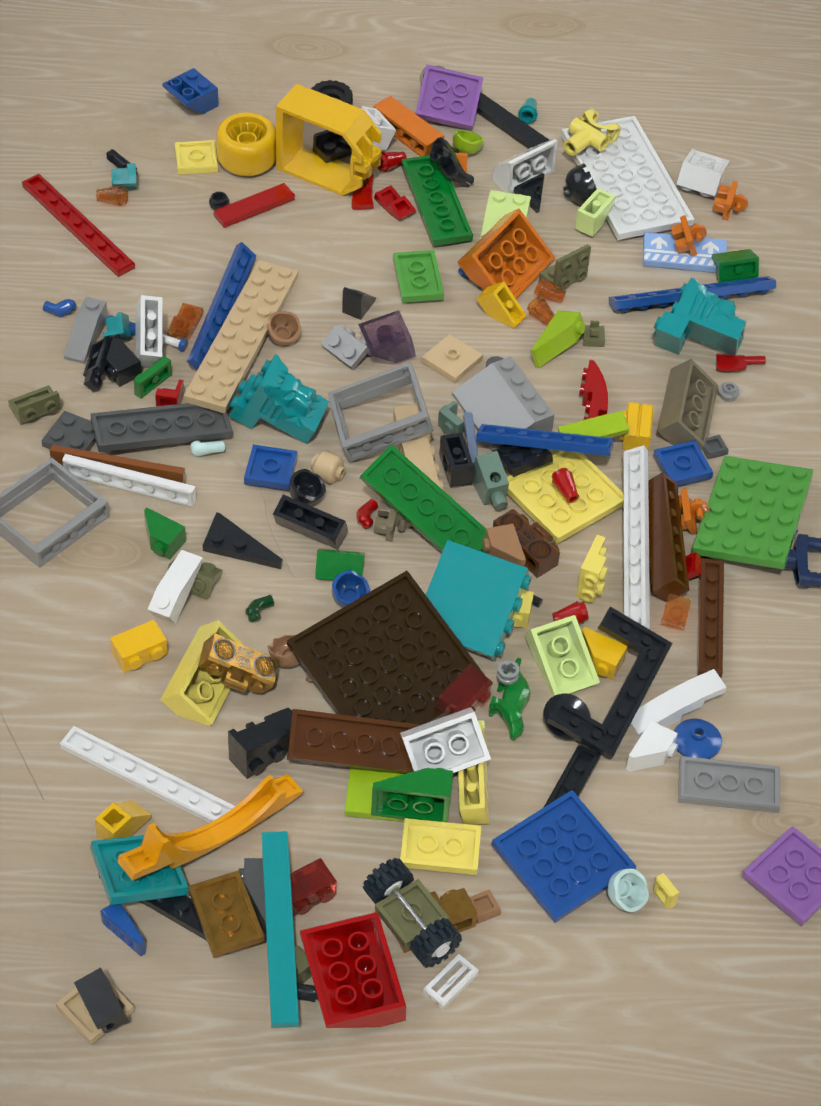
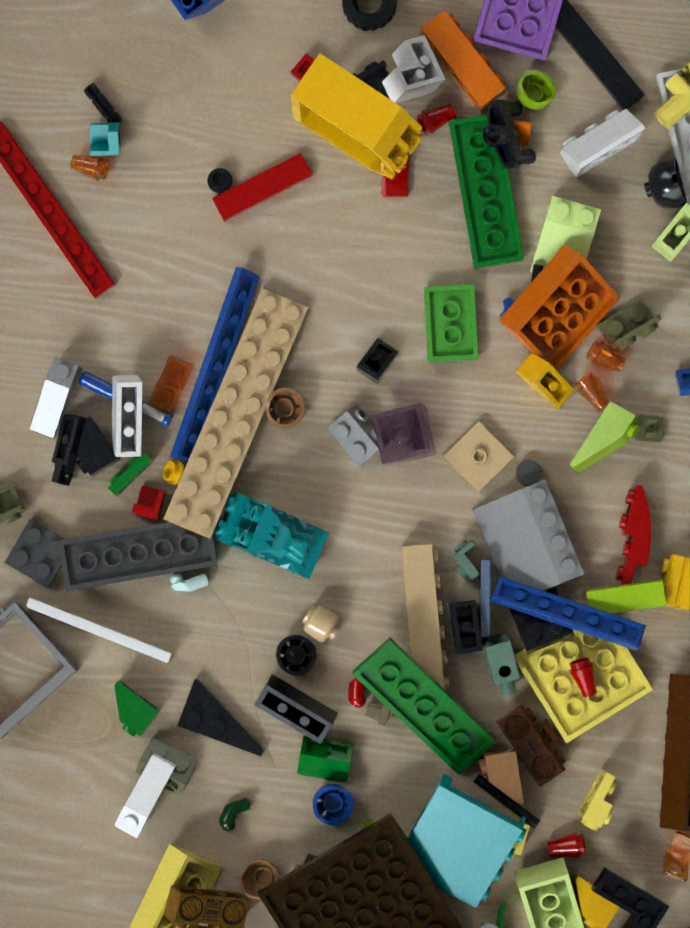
camera: 10 degrees right, 35 degrees up
blue arm [43,299,76,317] -> none
dark orange tile [49,445,186,484] -> none
teal panel [103,312,132,339] -> none
yellow brick [110,620,168,673] -> none
light yellow tile [175,140,218,175] -> none
yellow wheel [216,112,276,176] -> none
blue plate [244,444,298,491] -> none
light grey window [328,362,434,462] -> none
red slope [374,185,416,221] -> none
black tile [514,173,545,213] -> none
teal cone [518,98,538,124] -> none
white plate [624,445,650,629] -> none
none -> yellow plate [163,460,185,485]

